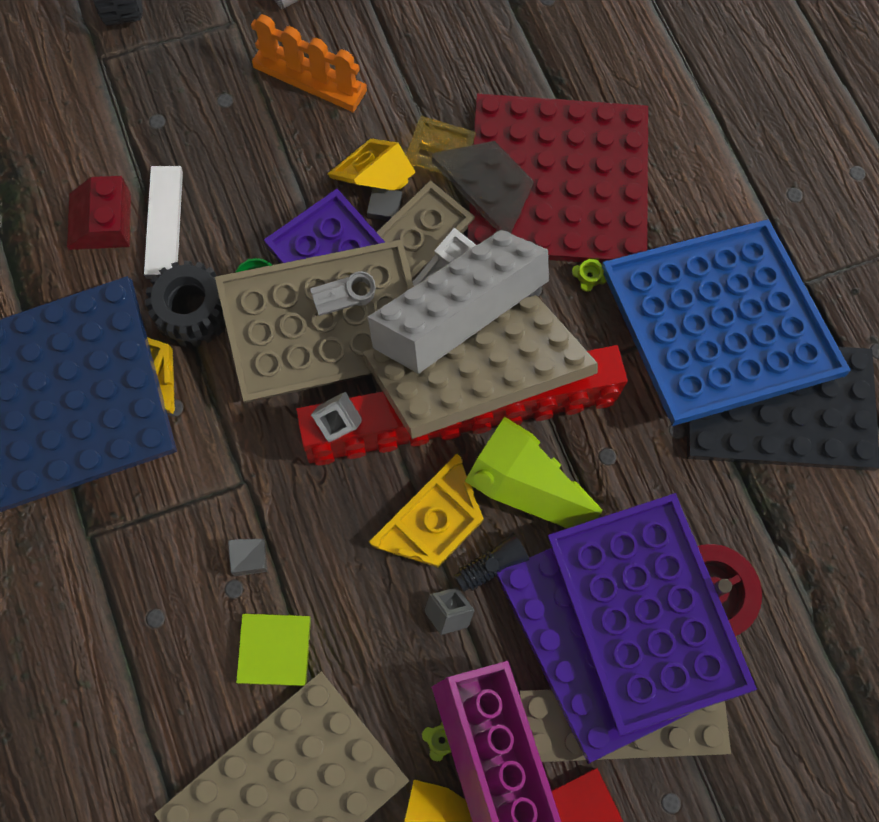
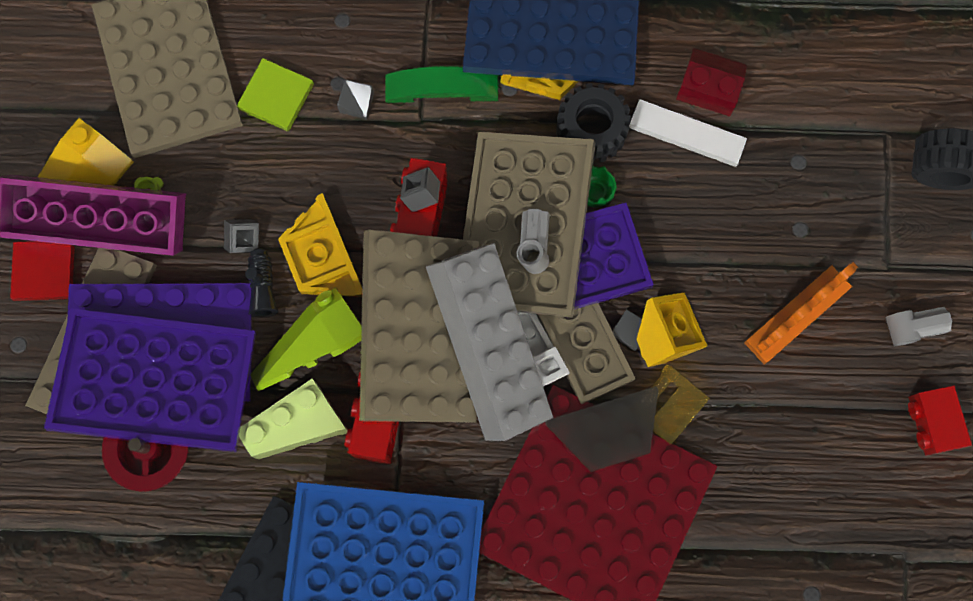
camera: 120 degrees right, 5 degrees up
lime plate [572,259,607,292] -> none
none -> yellowish green wedge [239,379,348,459]
none -> green slope [385,67,498,103]

